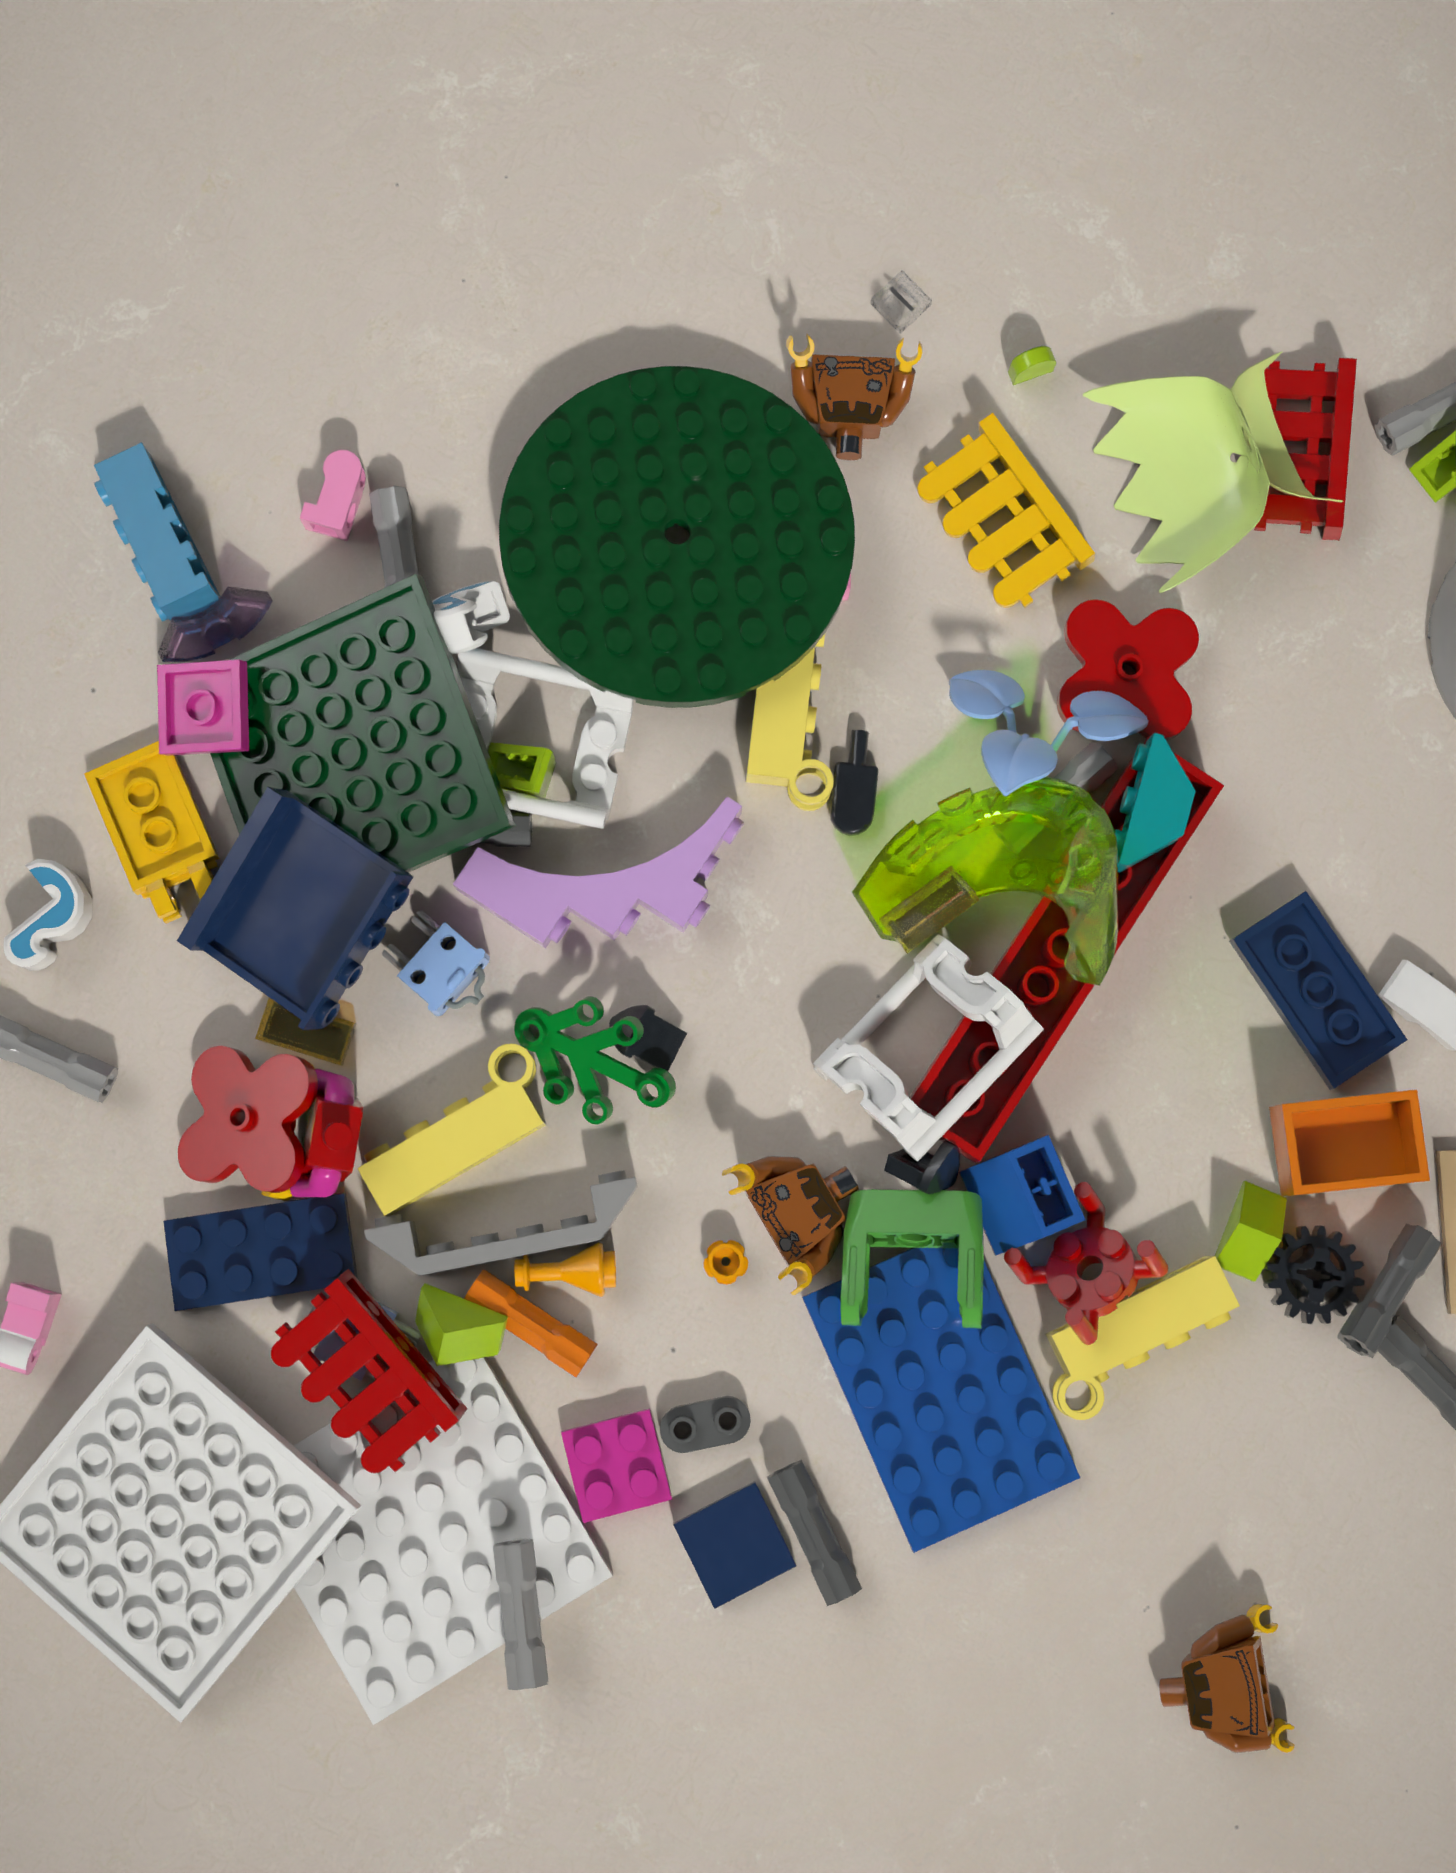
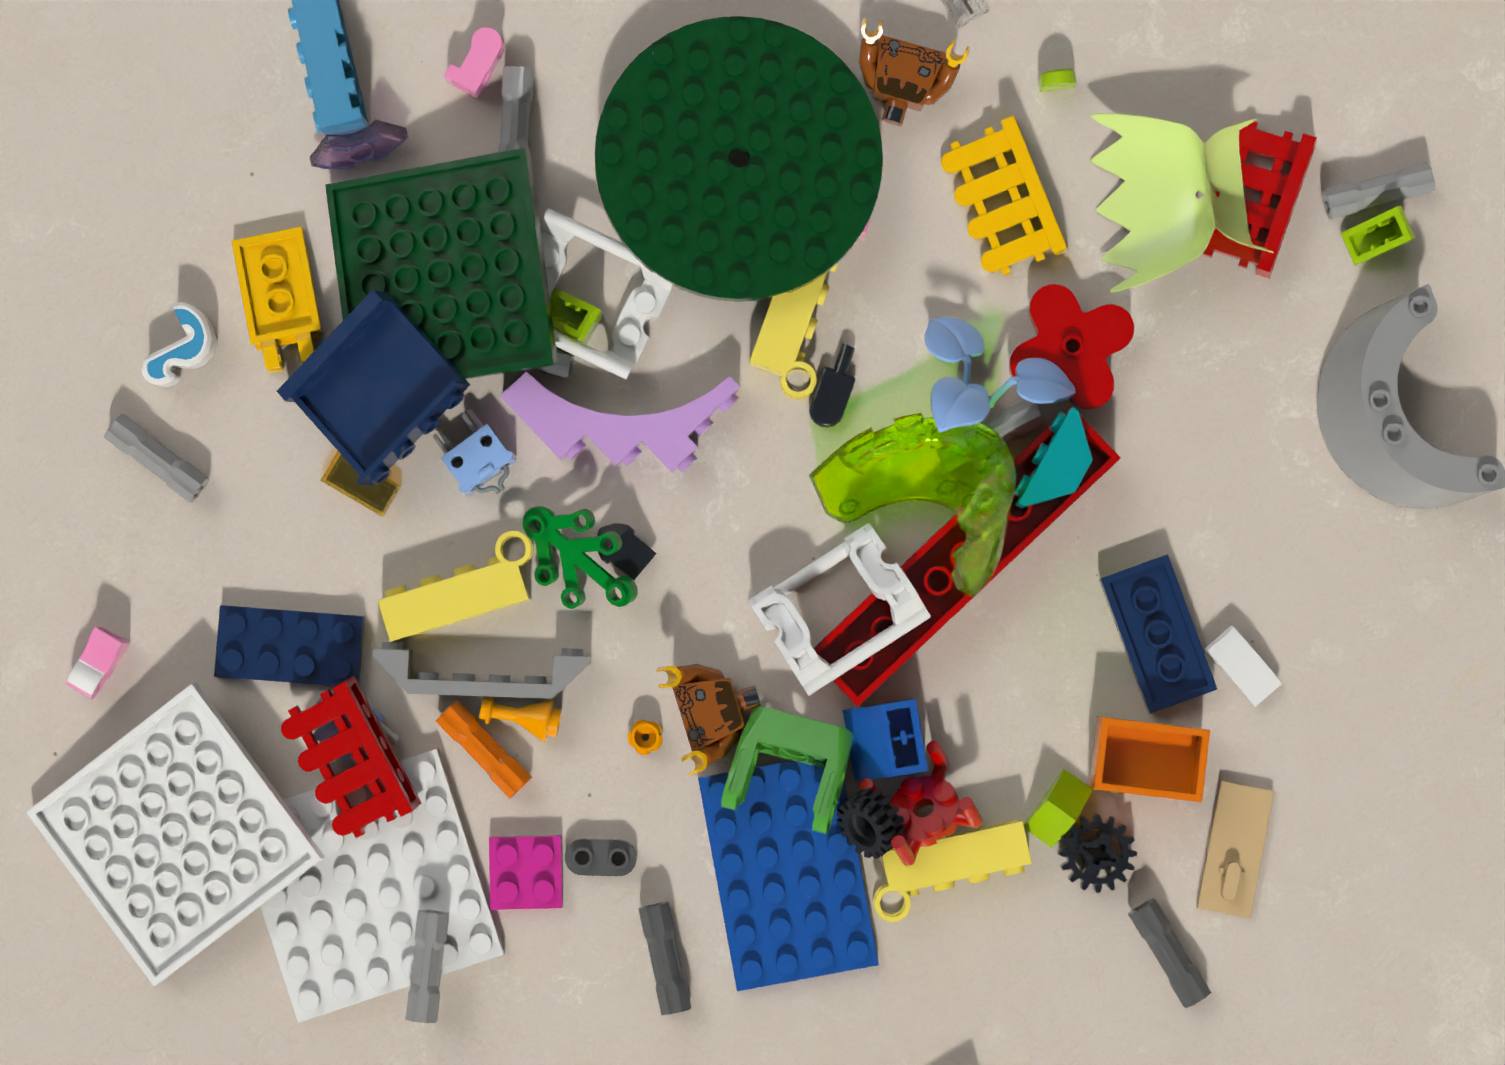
camera: 15 degrees right, 5 degrees up
dark pink plate [157,659,249,756] -> none
plant [178,1046,318,1193] -> none
torso [261,1062,363,1201] -> none
lime slope [415,1283,508,1366] -> none
white animal [432,581,510,654] -> none
dark blue tile [673,1481,797,1609] -> none
clear yellow tile [879,866,979,954] -> none
black tile [884,1140,960,1194] -> none
dark grey axle [1338,1223,1441,1358] -> none
none -> black tyre [837,788,905,859]

